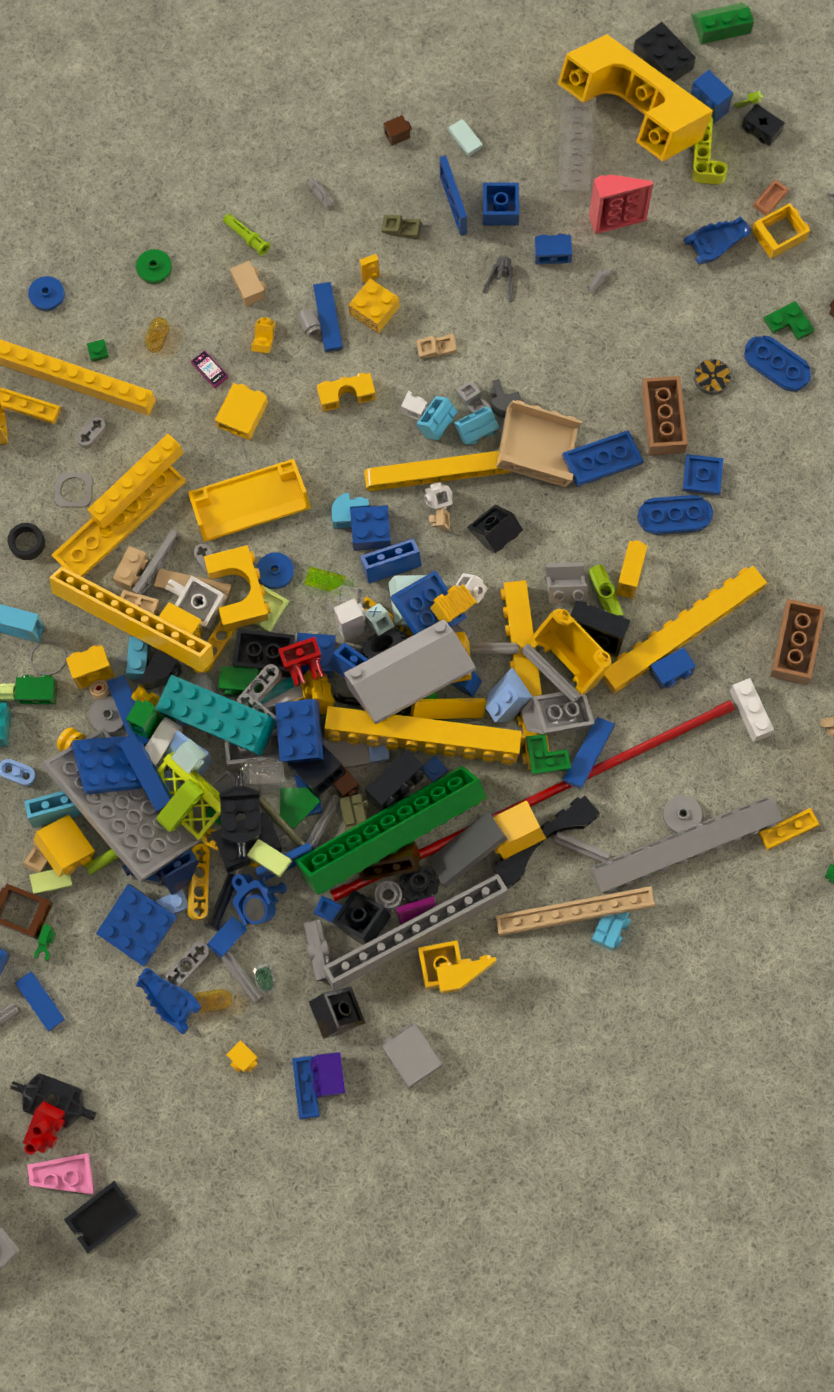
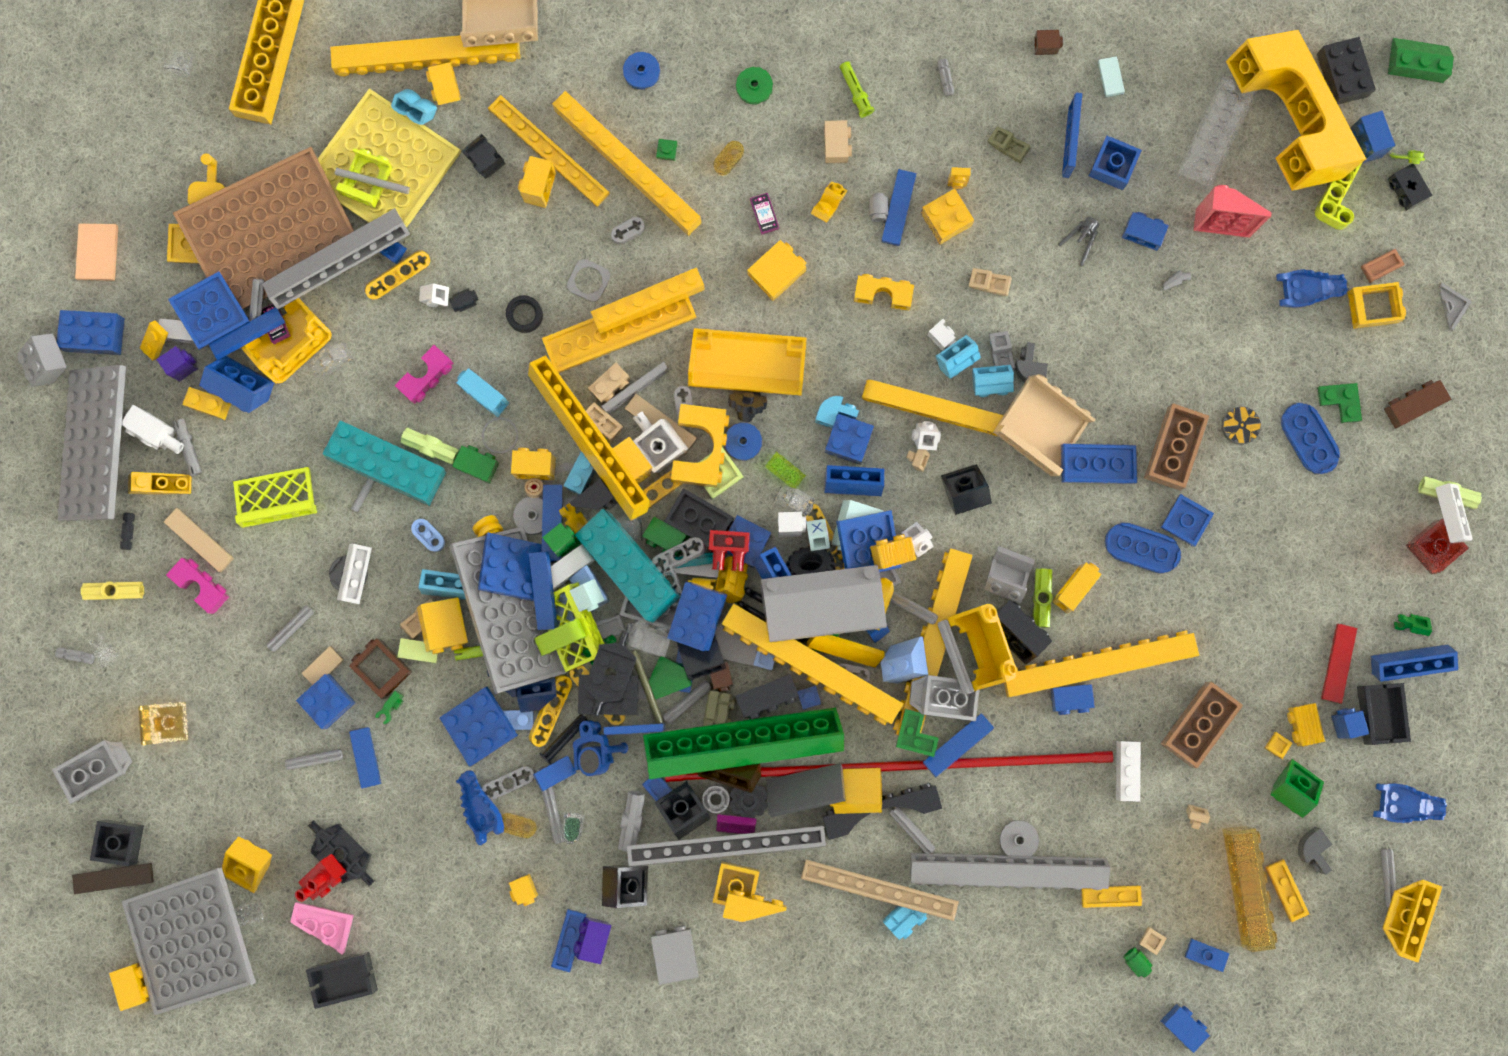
camera: 25 degrees right, 10 degrees up
yellowish green tile [247,839,292,877] -> none
none -> black plant [728,390,768,422]

